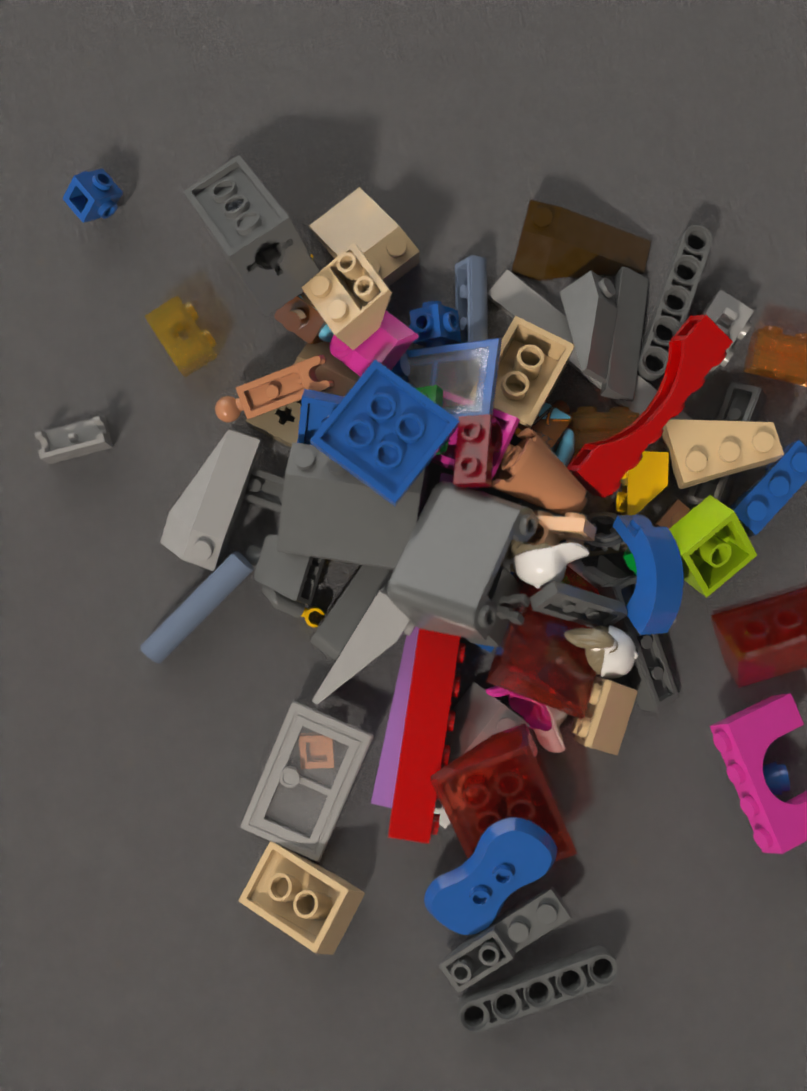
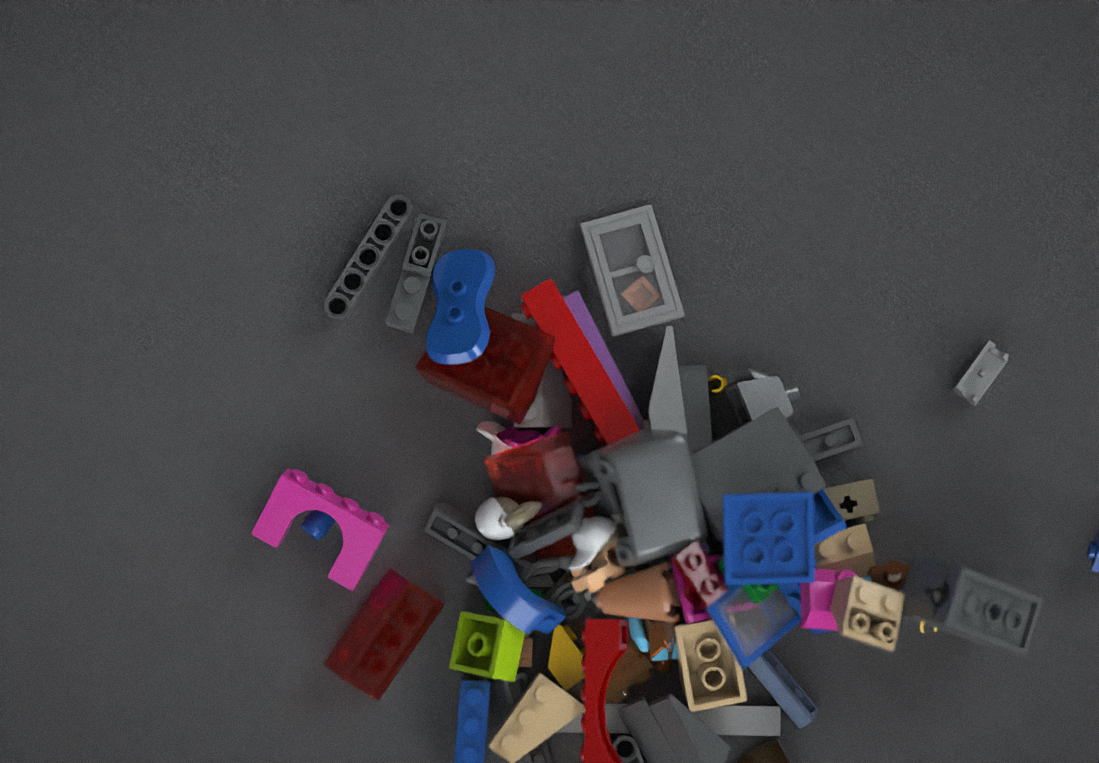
camera: 145 degrees right, 0 degrees up
sand blue brick [140,551,254,664] -> none
clear yellow brick [144,295,217,378] -> none
light grey wedge [160,429,262,571] -> none
nougat plate [215,355,335,423] -> none
tan slope [239,841,365,955] -> none
tan slope [309,187,420,287] -> none
blue brick [409,301,461,348] -> none
tan slope [571,677,638,756] -> none

